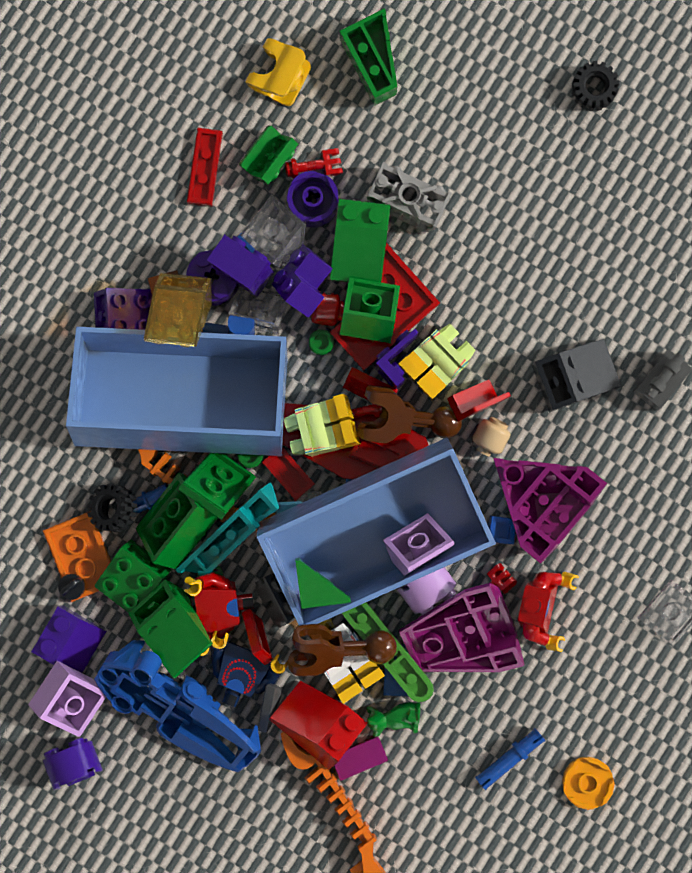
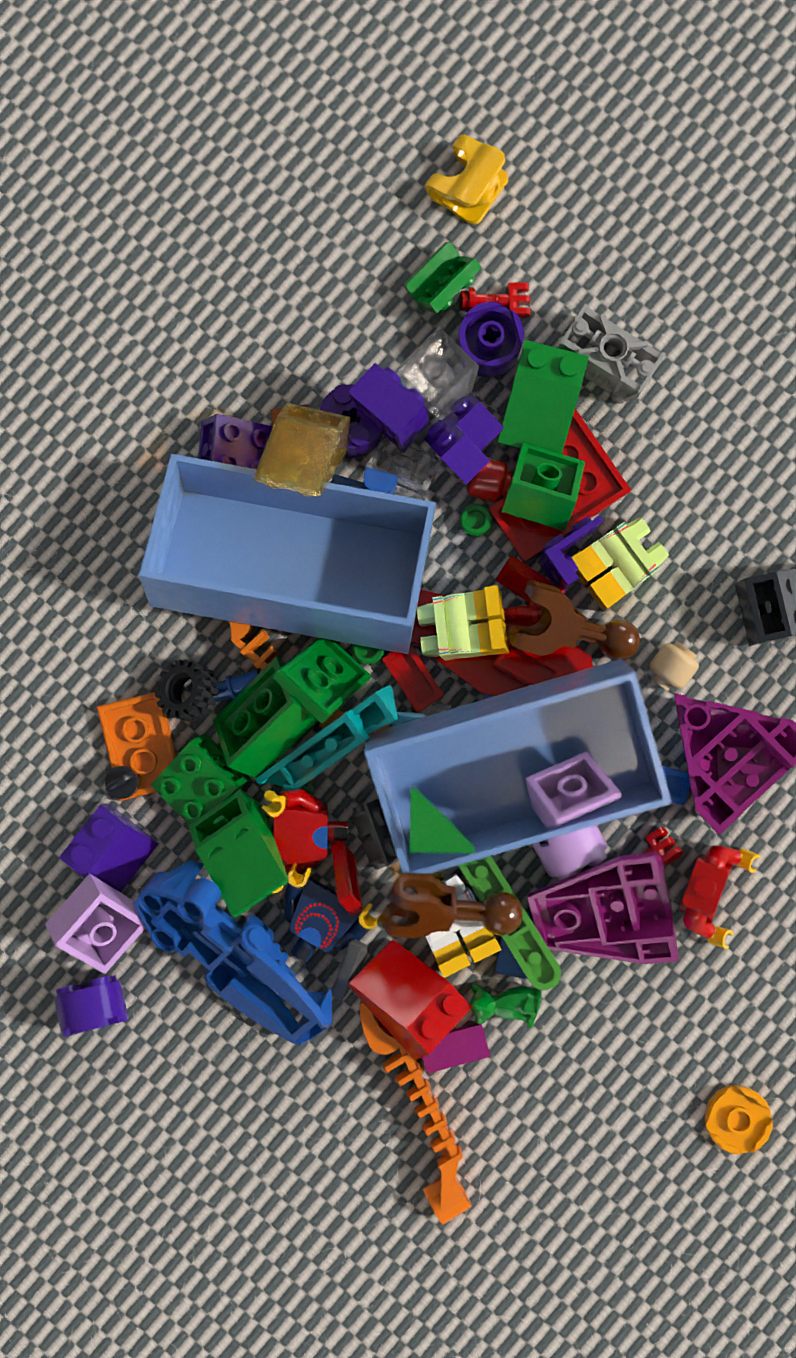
camera: 10 degrees right, 0 degrees up
red tile [187,127,223,207] -> none
green wedge [340,8,398,106] -> none
panel [447,380,511,421] -> none
blue pin [475,728,546,790] -> none

